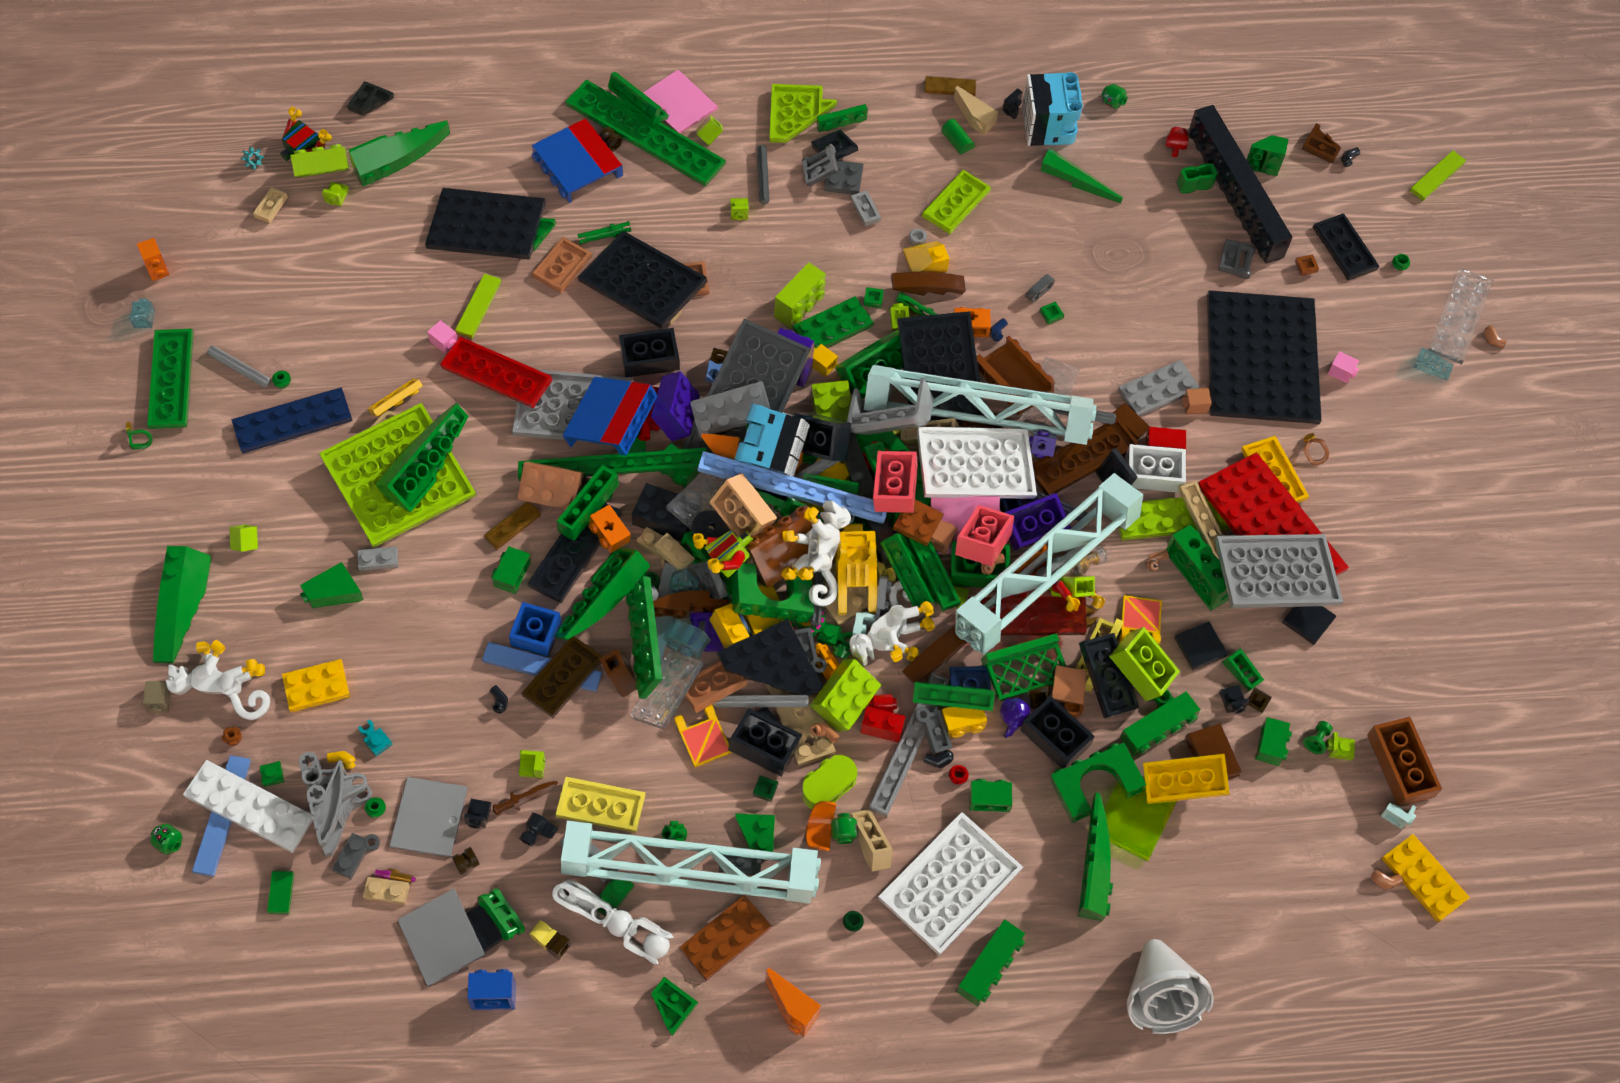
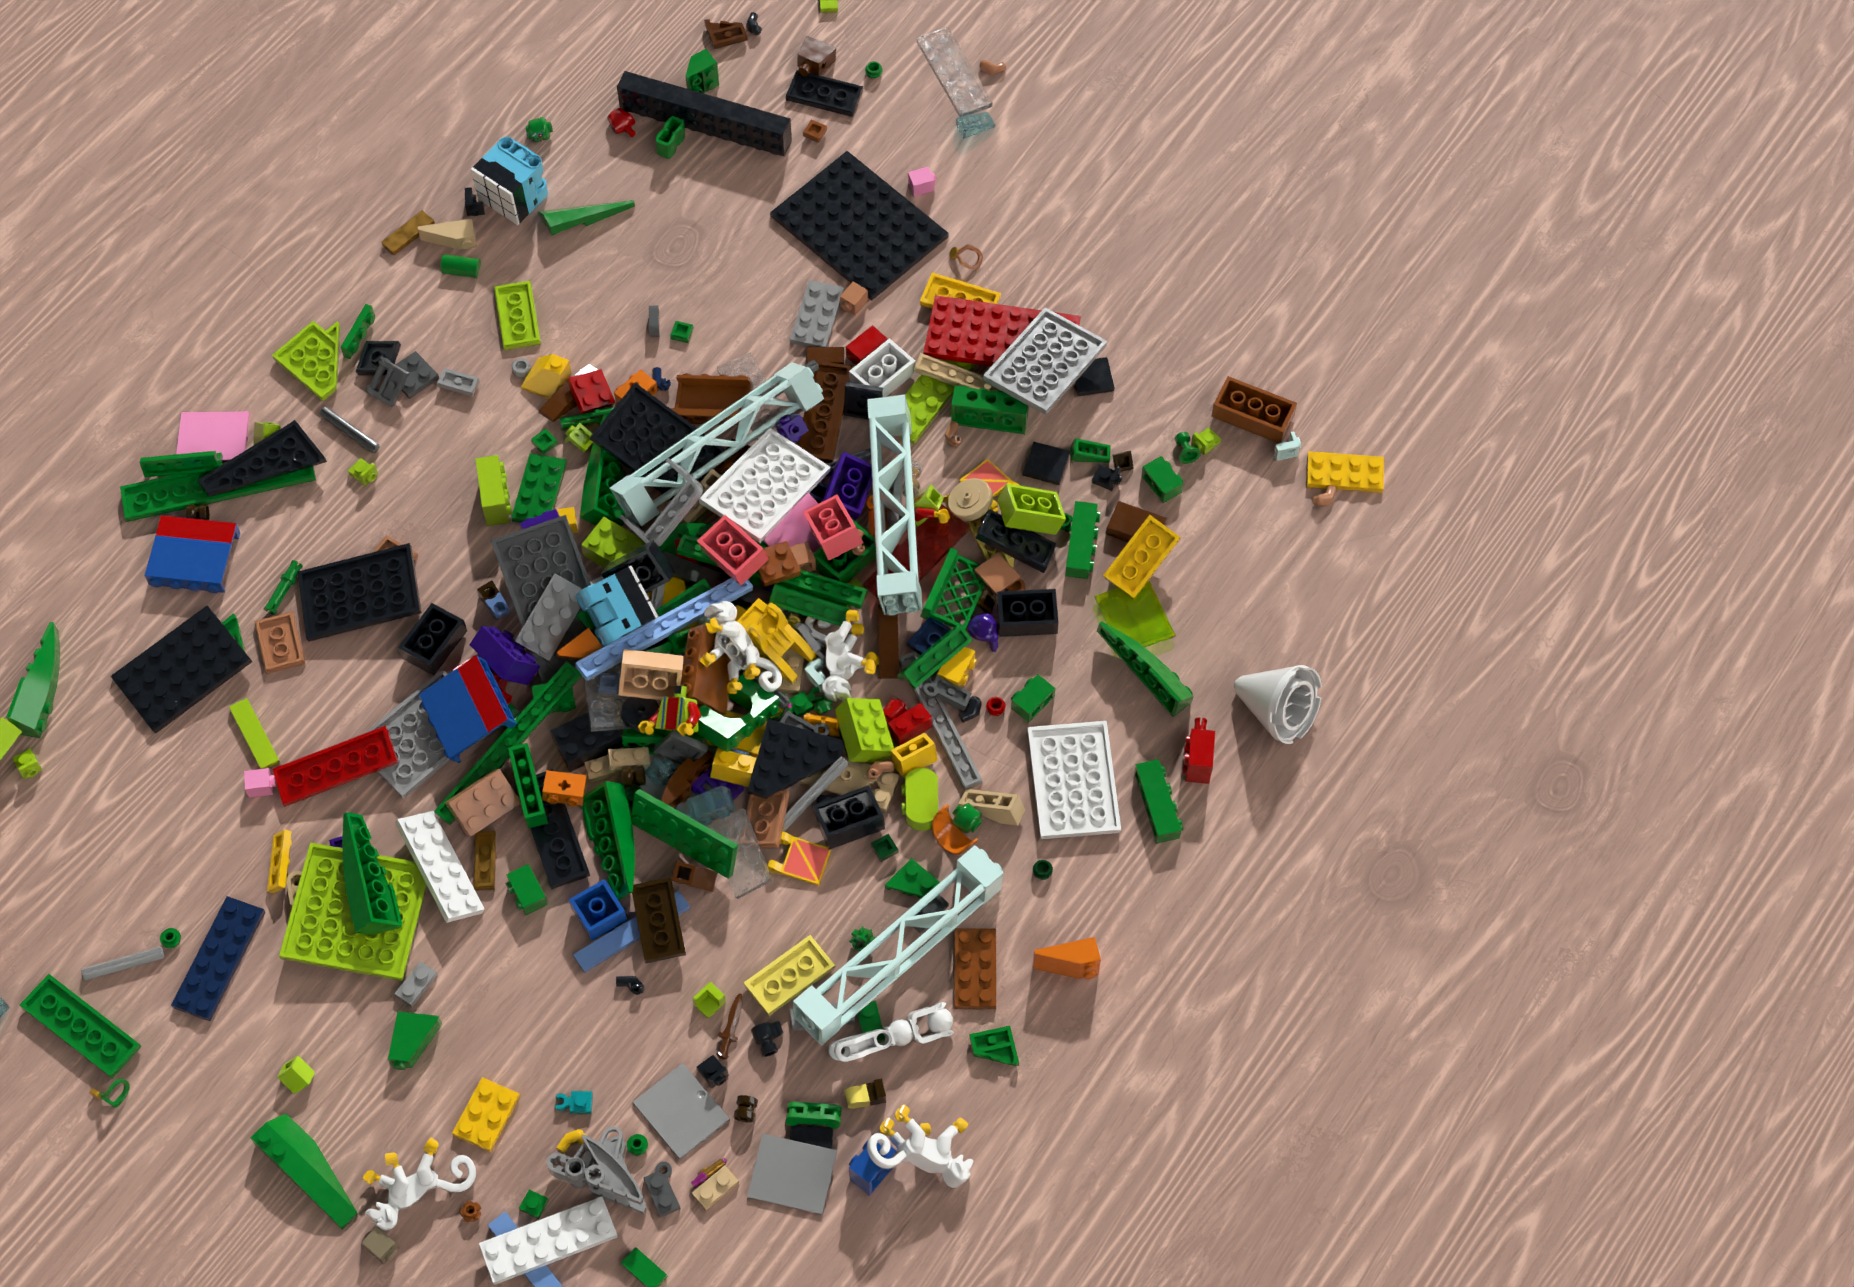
camera: 45 degrees left, 0 degrees up
green arch [1050,743,1146,823] -> none
dark grey plate [1218,239,1256,279] -> none
none -> black wing [198,420,327,497]
none -> white plate [395,811,484,923]
none -> red plate [566,369,616,414]
none -> sand blue tile [598,673,619,694]
none -> dark brown wheel [623,765,646,787]
none -> reddish brown torso [797,36,836,76]
none -> white animal [867,1105,974,1188]
none -> yellow brick [891,733,938,778]
none -> tan wheel [948,478,993,521]
none -> red brick [1182,717,1215,784]

